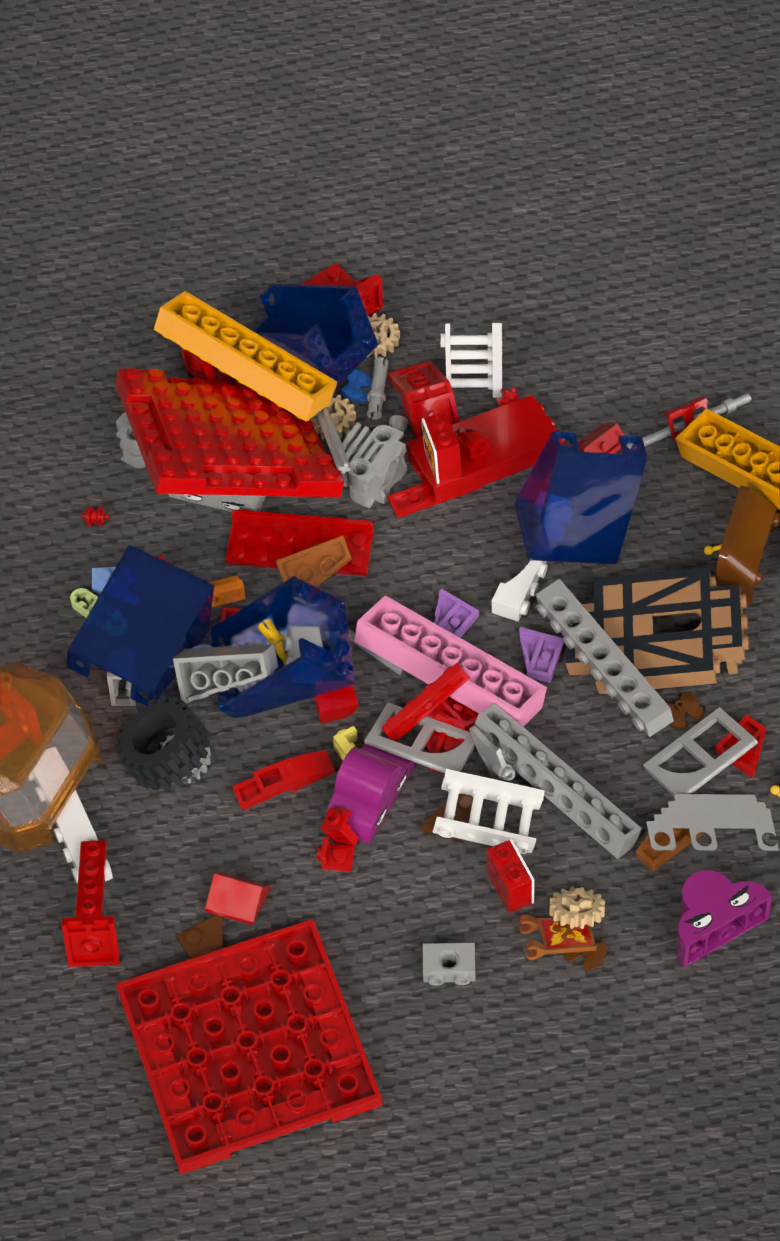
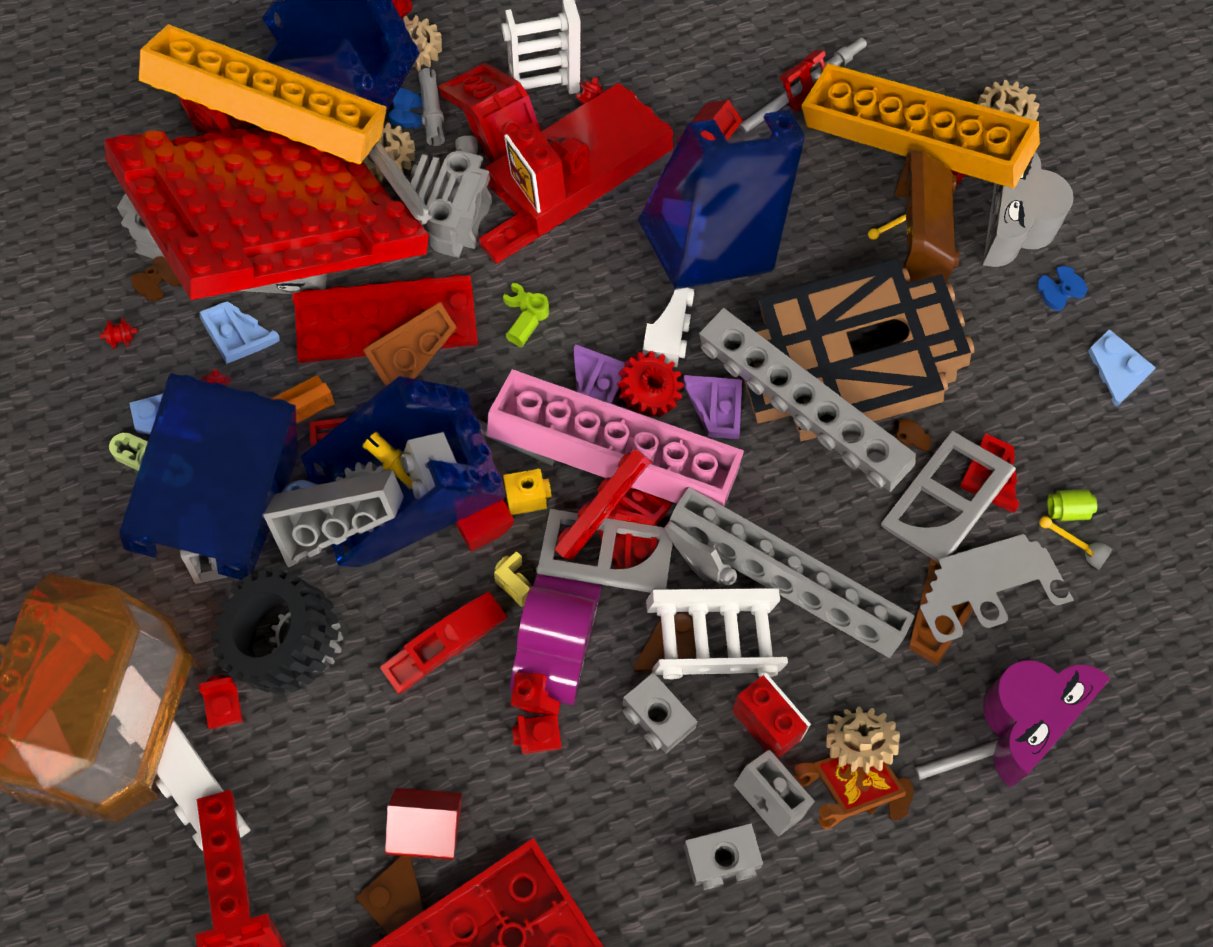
camera: 20 degrees left, 10 degrees up
none -> reddish brown piece [131,256,180,302]
none -> light blue wing [199,301,280,364]
none -> red bracket [199,675,243,730]
none -> lime bar [503,283,549,347]
none -> yellow brick [503,469,552,515]
none -> red gear [617,351,684,418]
none -> light grey brick [622,672,698,754]
none -> light grey brick [734,750,815,837]
none -> light grey bar [914,740,998,780]

